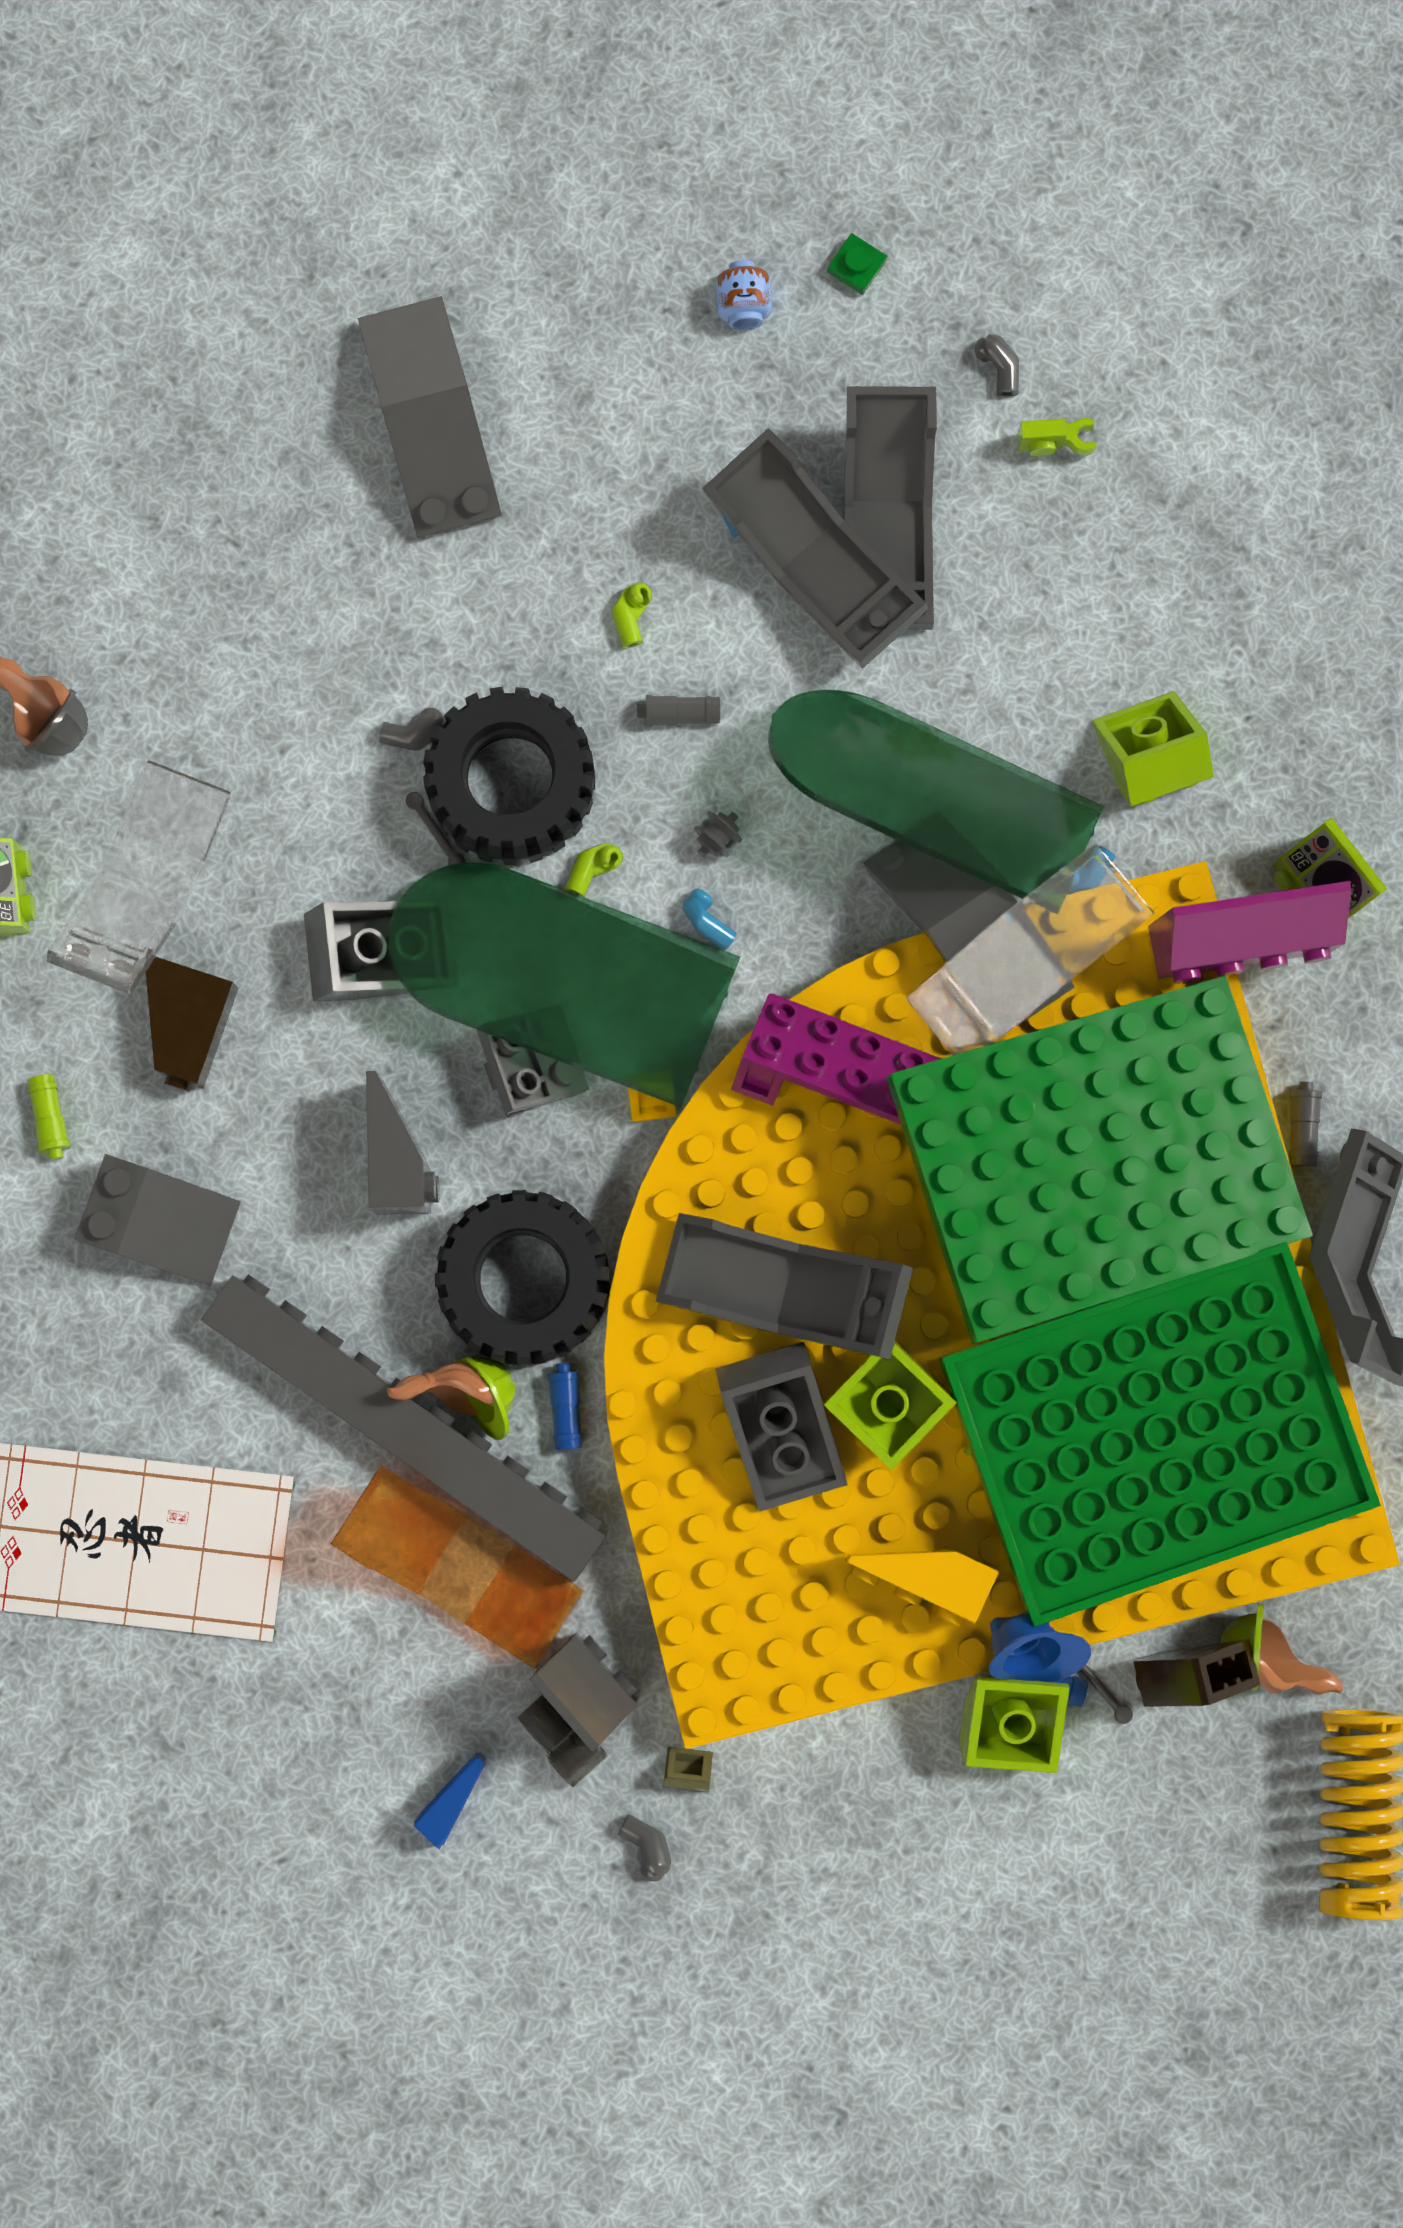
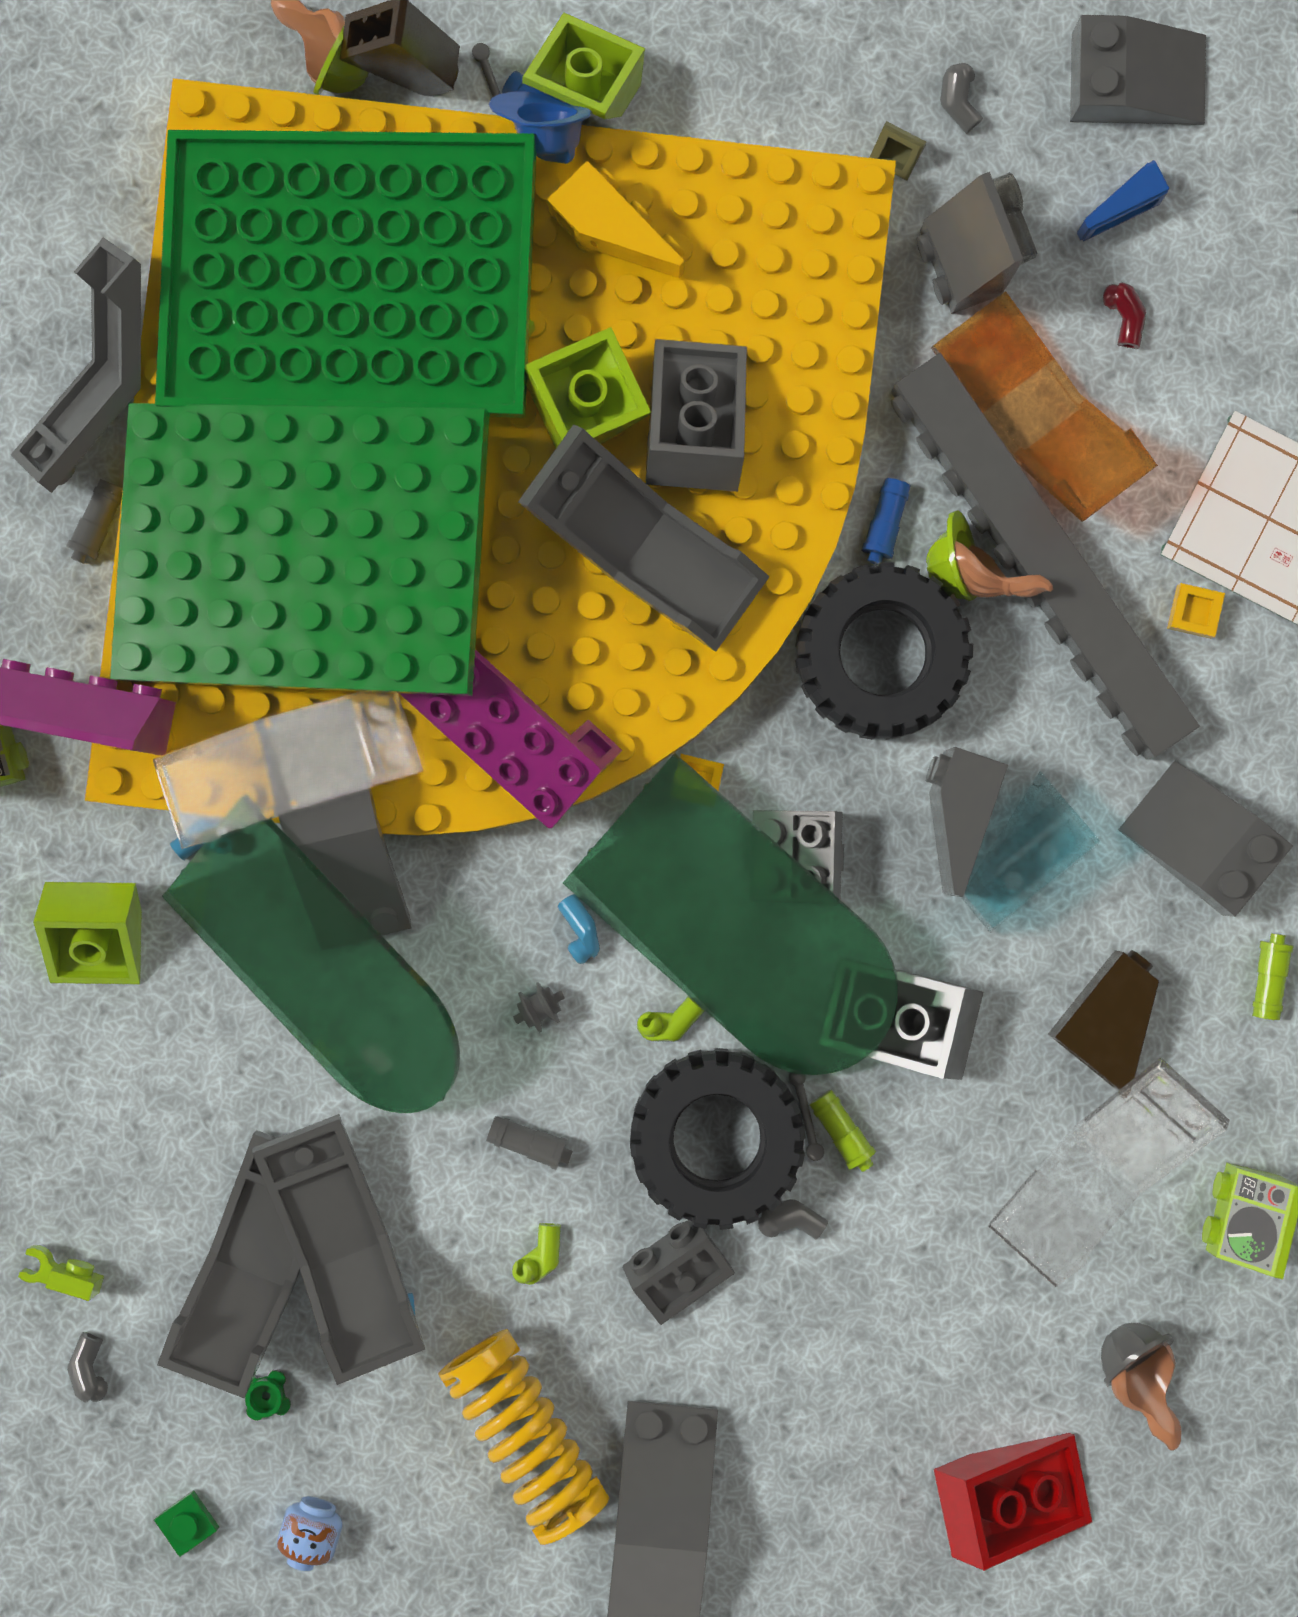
camera: 150 degrees left, 5 degrees up
none -> green plate [245,1370,291,1421]
none -> yellow piece [438,1329,610,1545]
none -> dark grey bracket [622,1220,735,1325]
none -> lime piece [809,1089,876,1172]
none -> red slope [934,1433,1092,1571]
none -> clear light blue wedge [961,771,1100,933]
none -> dark grey slope [1070,15,1206,125]
none -> dark red arm [1103,282,1146,349]
none -> yellow plate [1167,583,1225,639]

